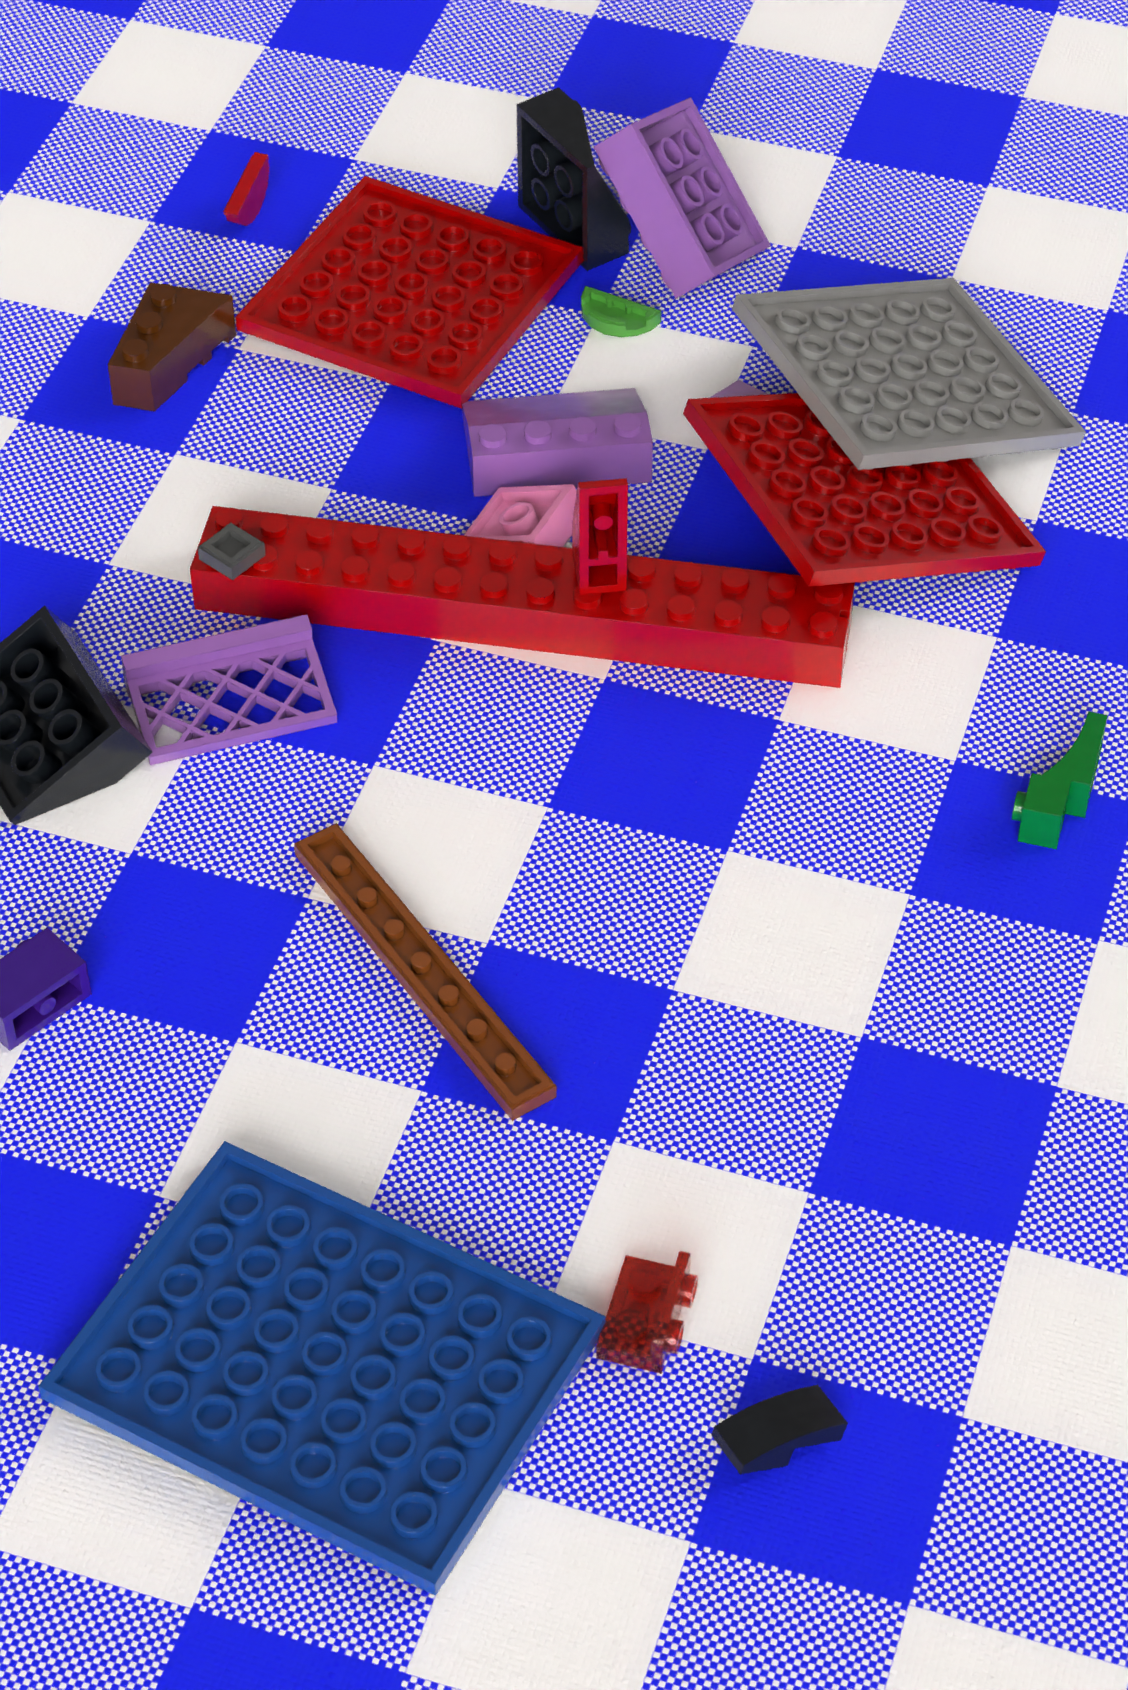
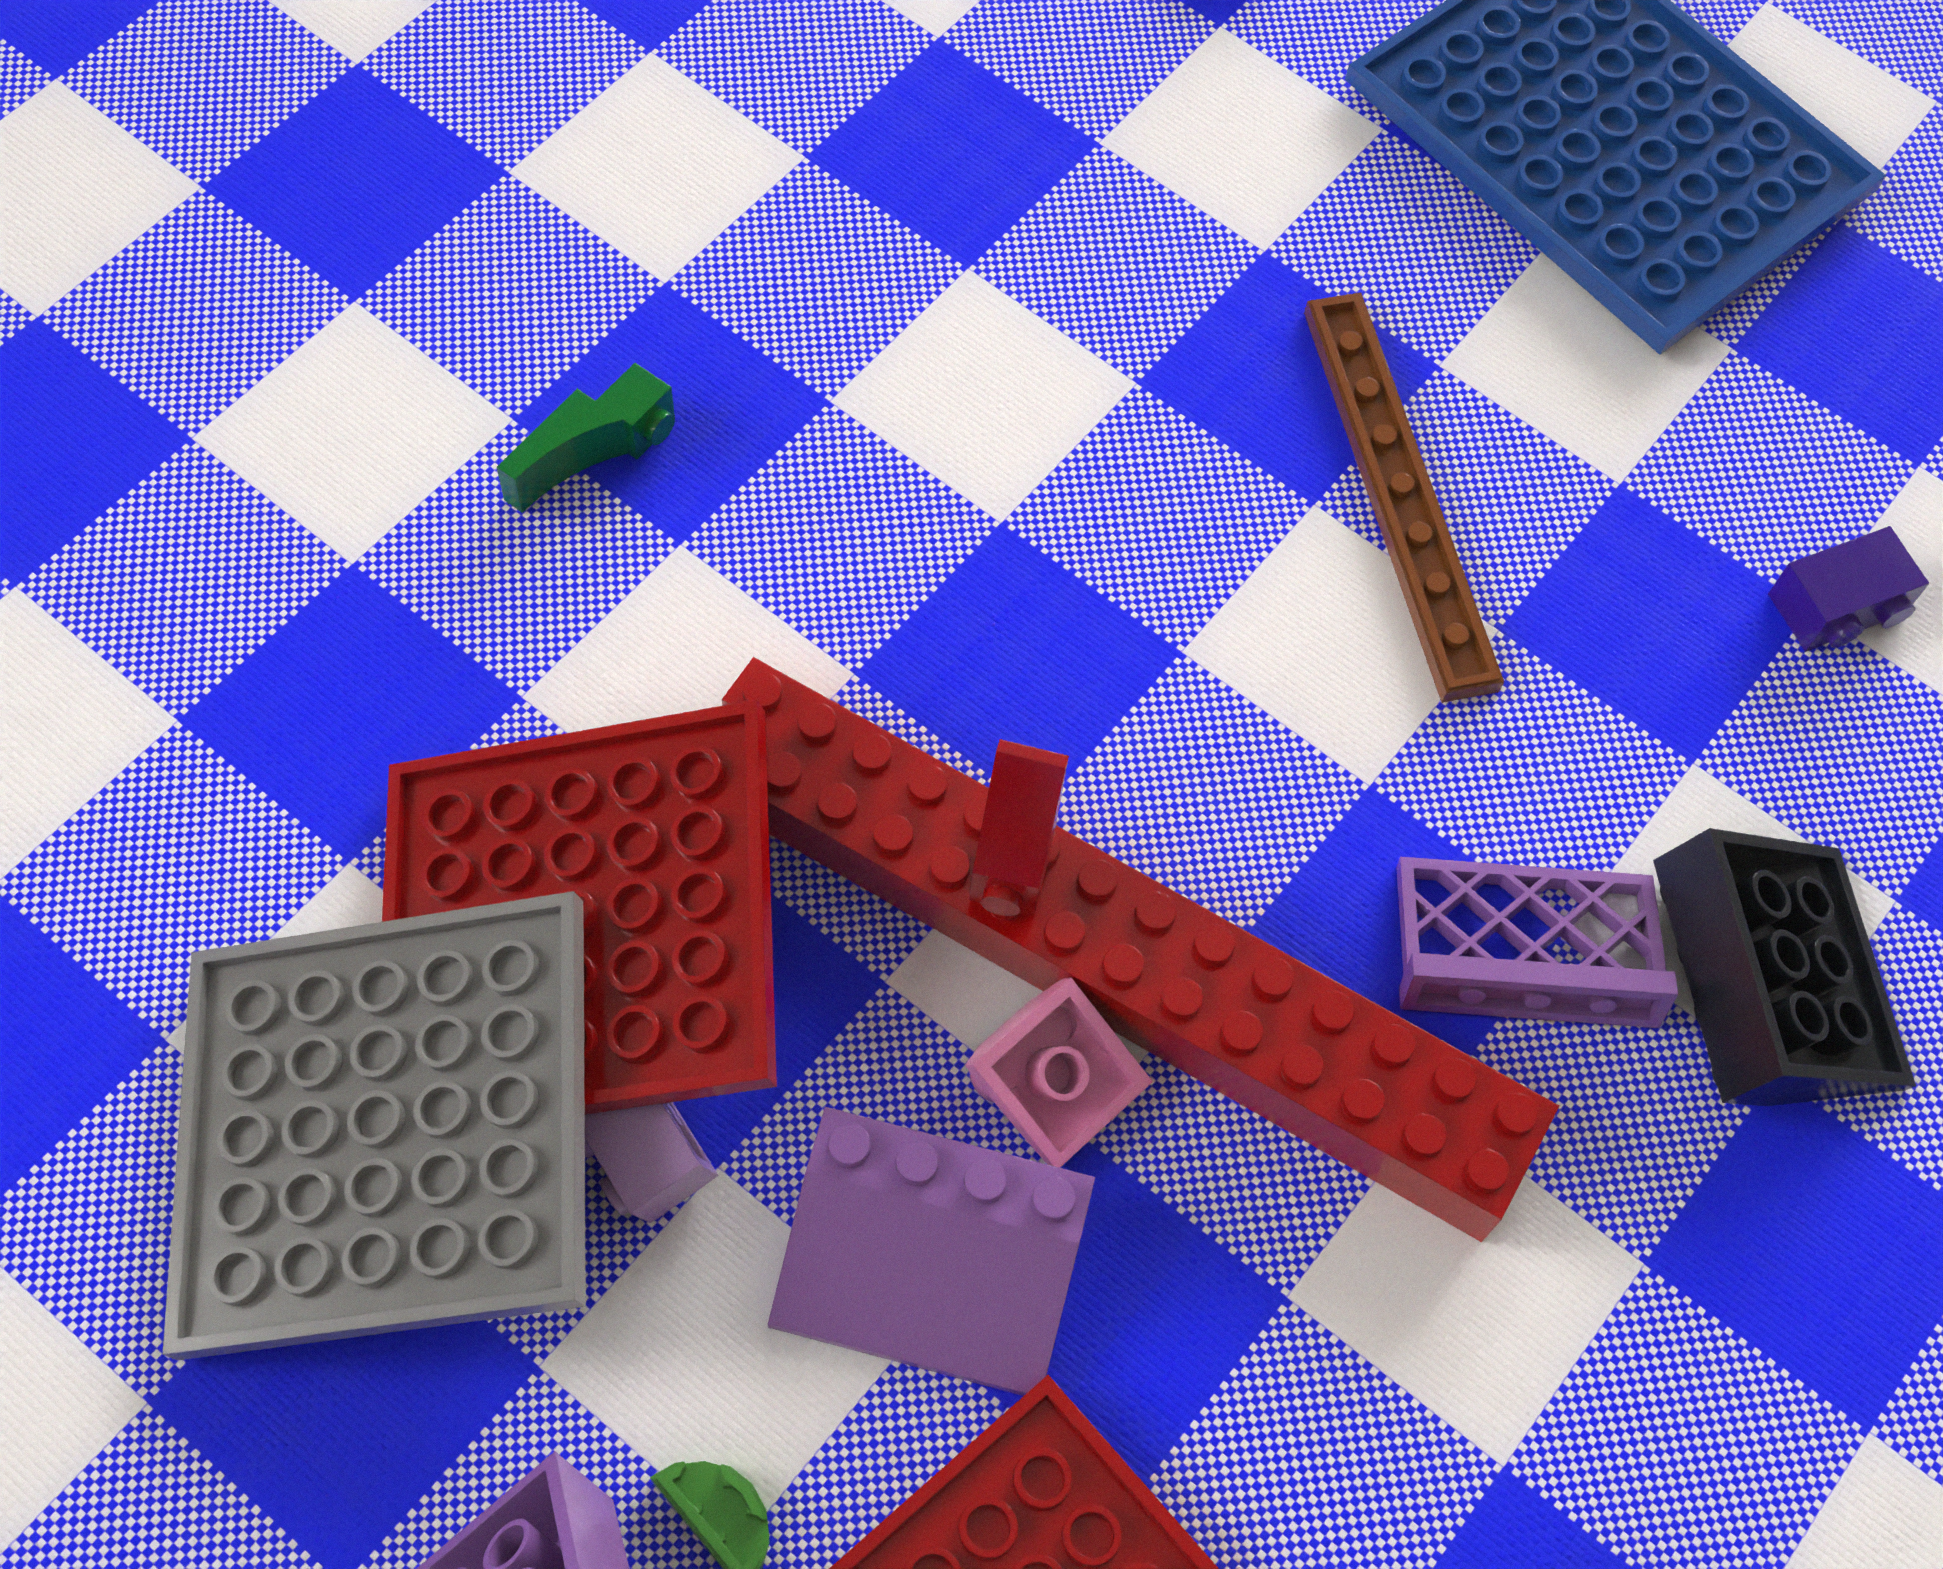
camera: 165 degrees left, 15 degrees up
dark grey tile [198,523,266,580] -> none
clear red bracket [596,1251,698,1374] -> none

